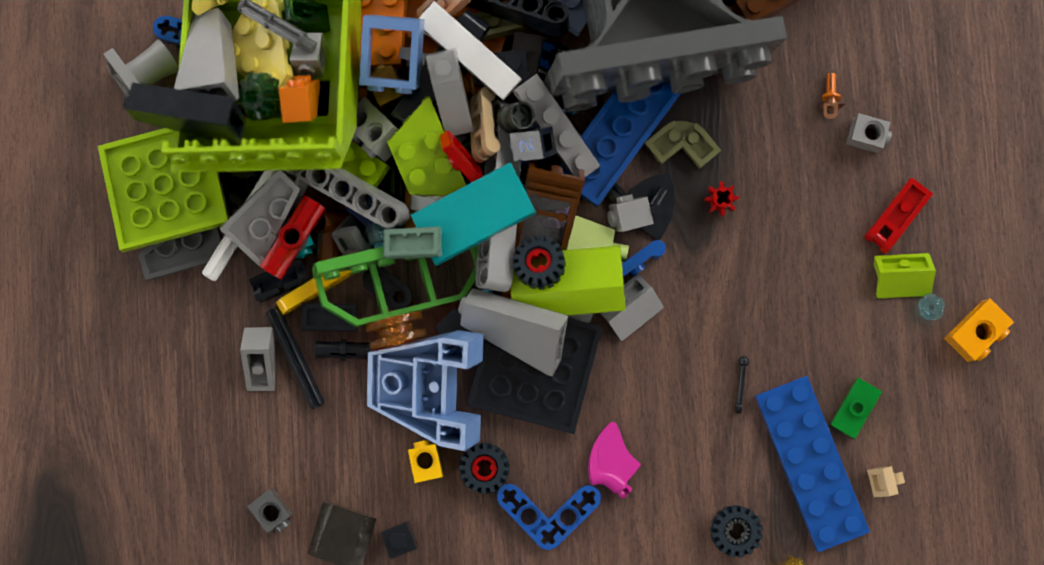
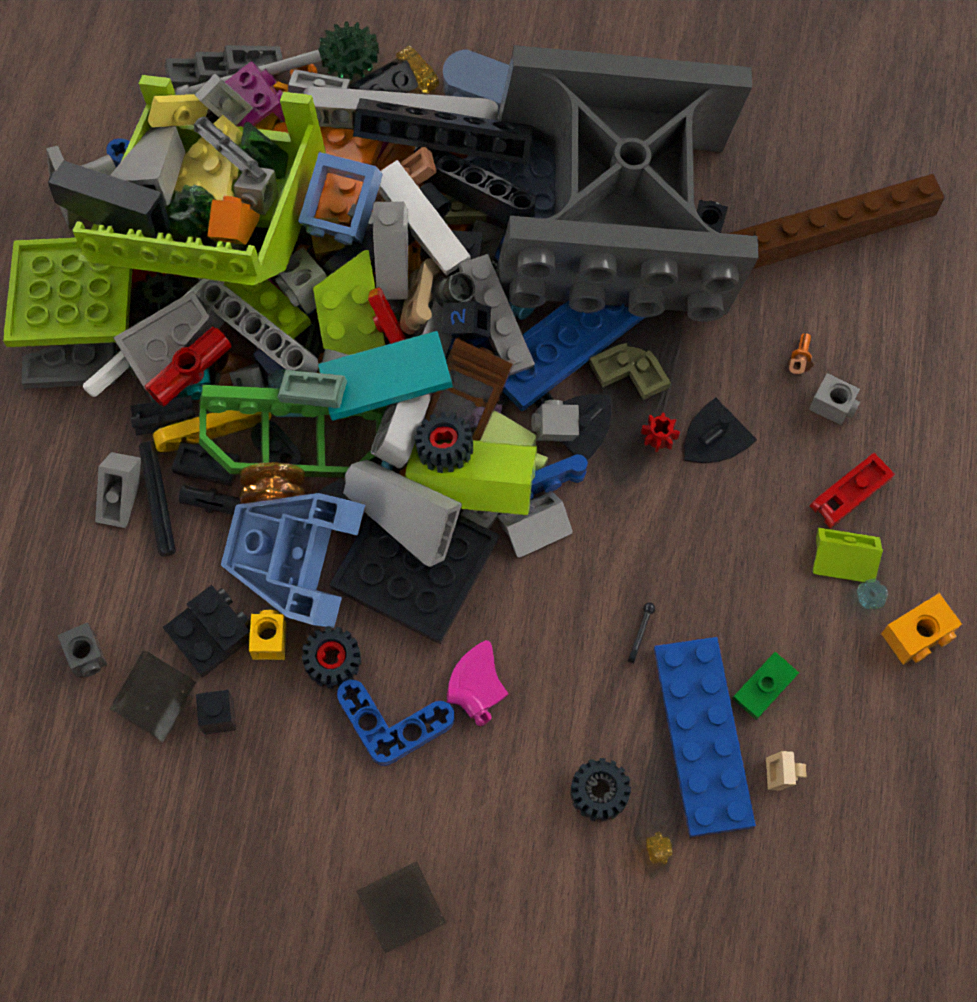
camera: 15 degrees right, 15 degrees down
none -> black plate [163,585,251,678]
none -> black shield [684,397,757,463]

